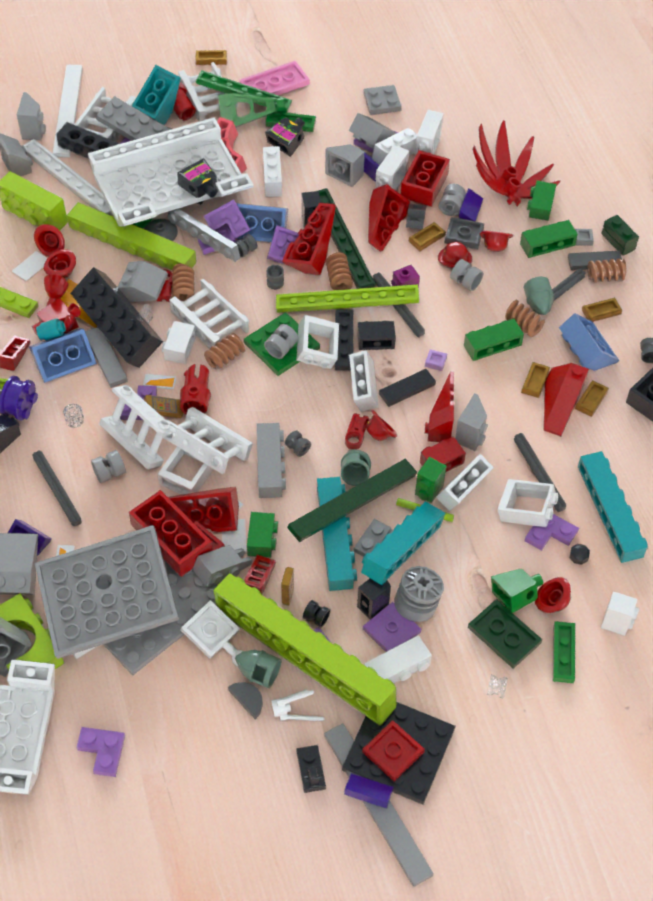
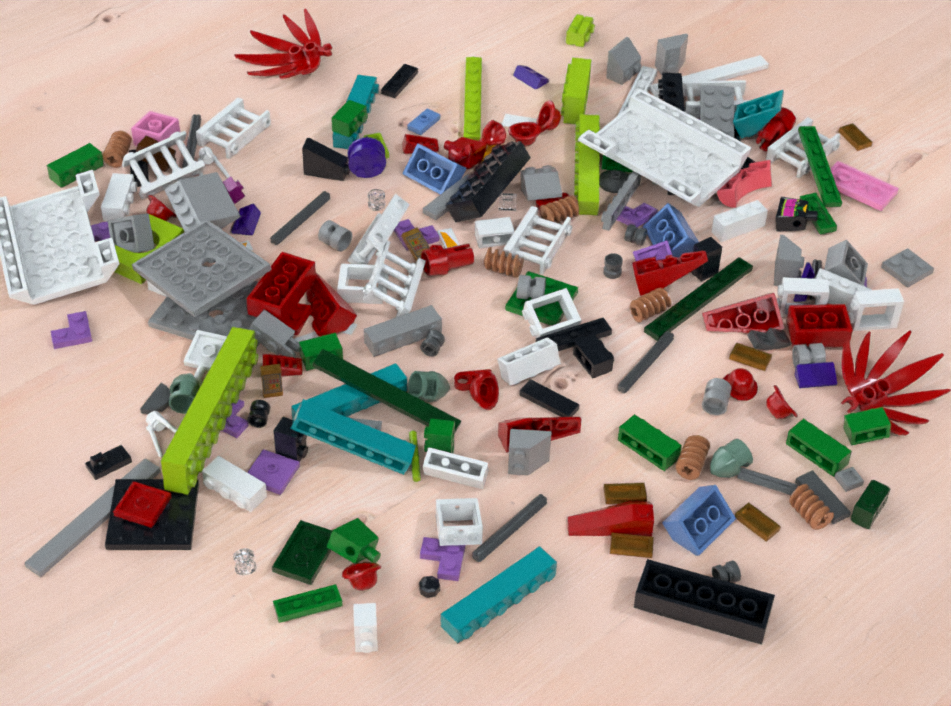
camera: 65 degrees right, 10 degrees down
teal brick [36,318,66,341] -> none
black torso [177,158,218,198] -> none
medium lavender plate [204,199,250,238] -> none
green plate [218,93,285,127] -> none
lime plate [276,285,419,313] -> none
dark purple slope [344,773,394,809] -> none
magenta brick [391,265,420,288] -> none
light grey wheel [394,566,444,622] -> none
red brick [420,436,466,472] -> none
lavender tile [425,349,447,371] -> none
dark grey tile [444,217,484,250] -> none

